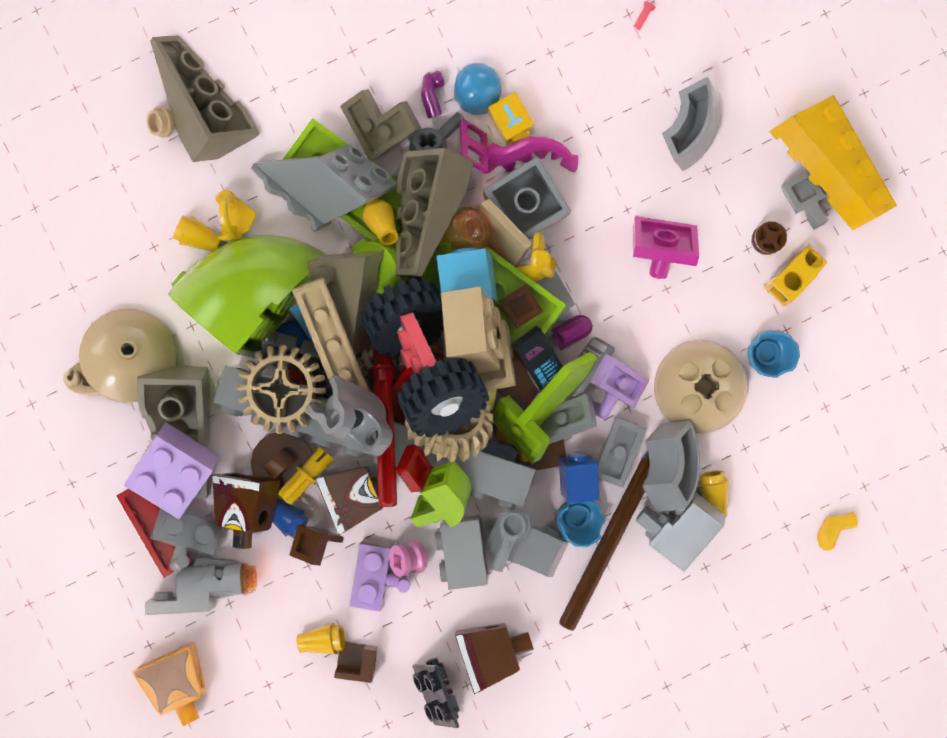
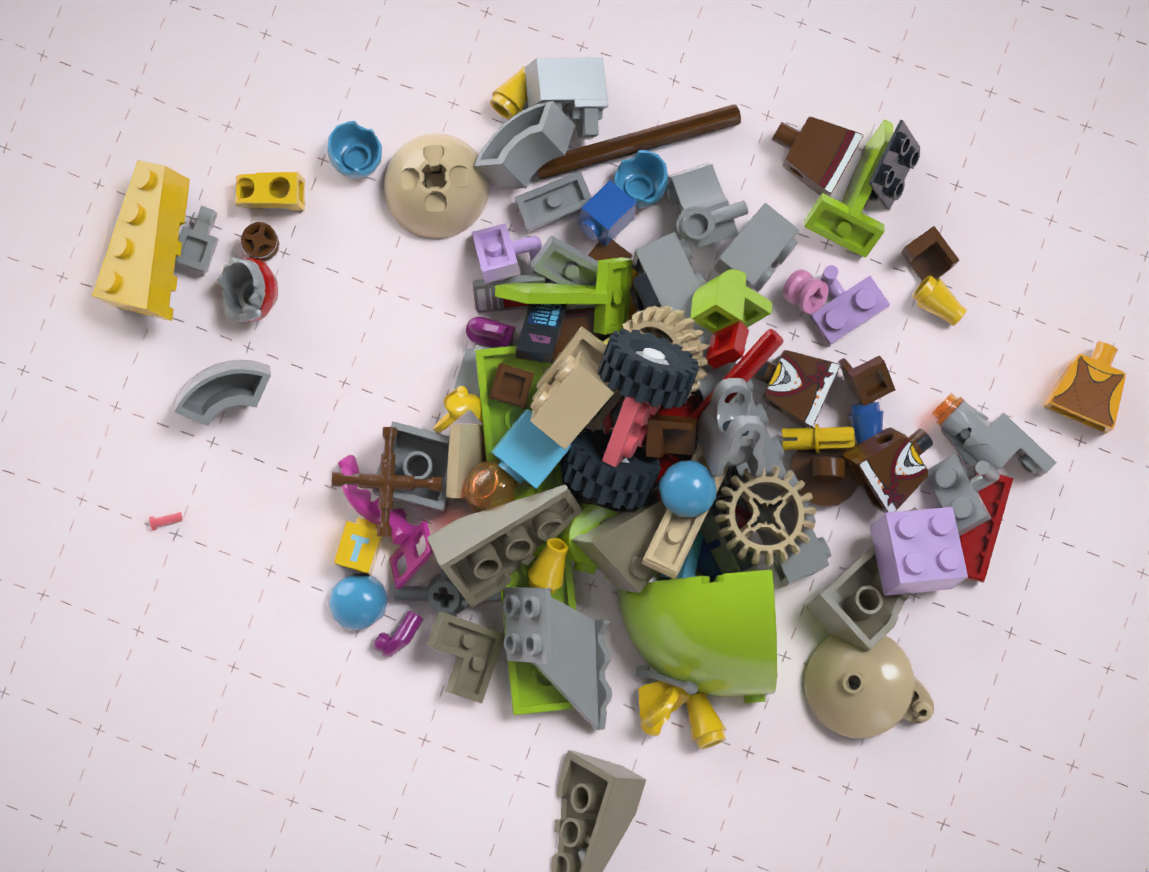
camera: 135 degrees left, 5 degrees down
tan plate [147,106,175,138] -> none
dark pink tile [633,216,700,279] -> none
none -> light grey hair [217,257,278,323]
none -> reddish brown piece [331,427,442,537]
none -> light grey hinge [636,665,698,695]
none -> reddish brown panel [646,414,698,458]
none -> dark azure hair [658,461,717,518]
none -> lime piece [804,119,894,258]

